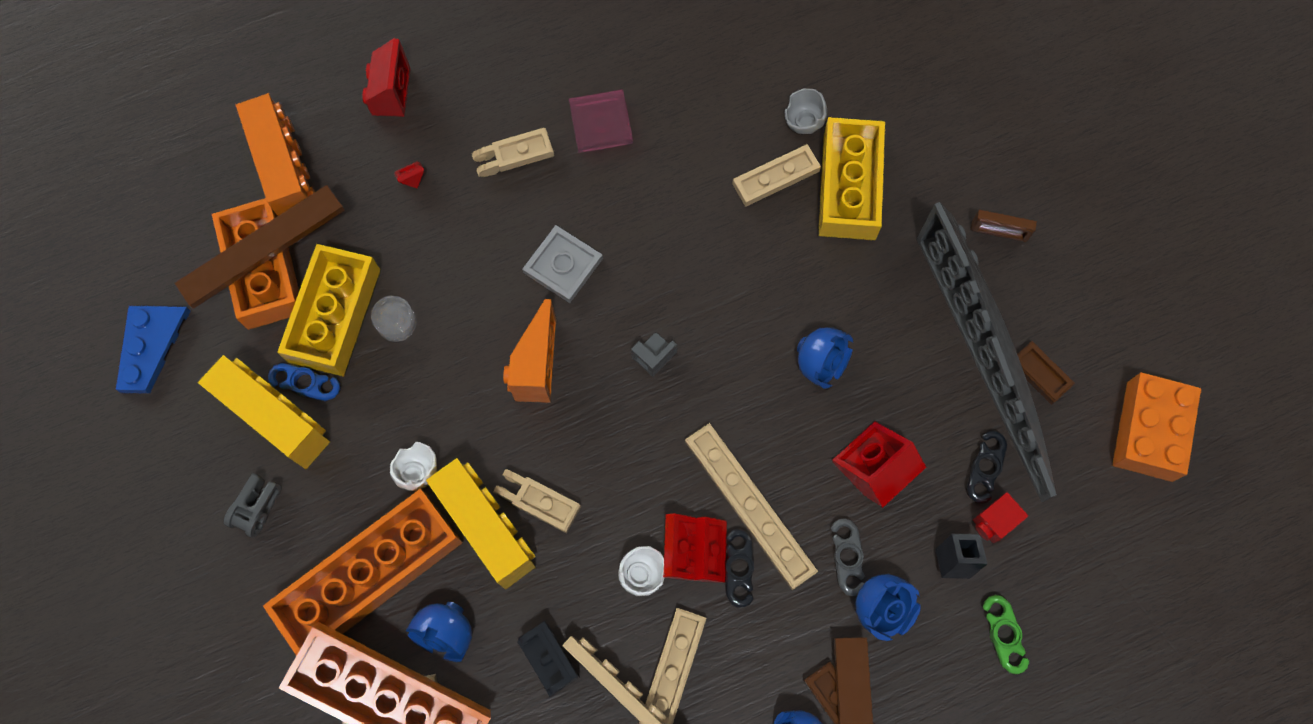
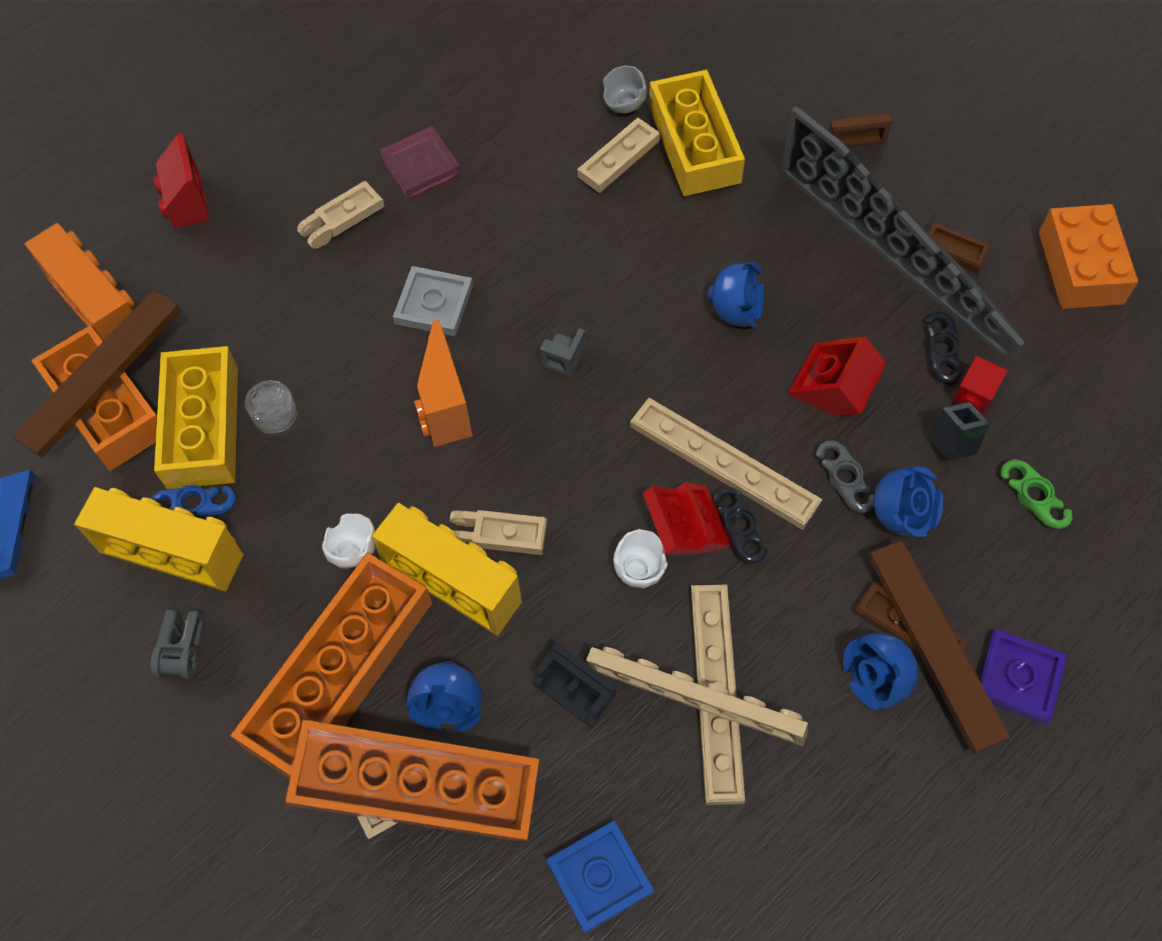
camera: 20 degrees left, 10 degrees down
red slope [394,161,424,188] -> none

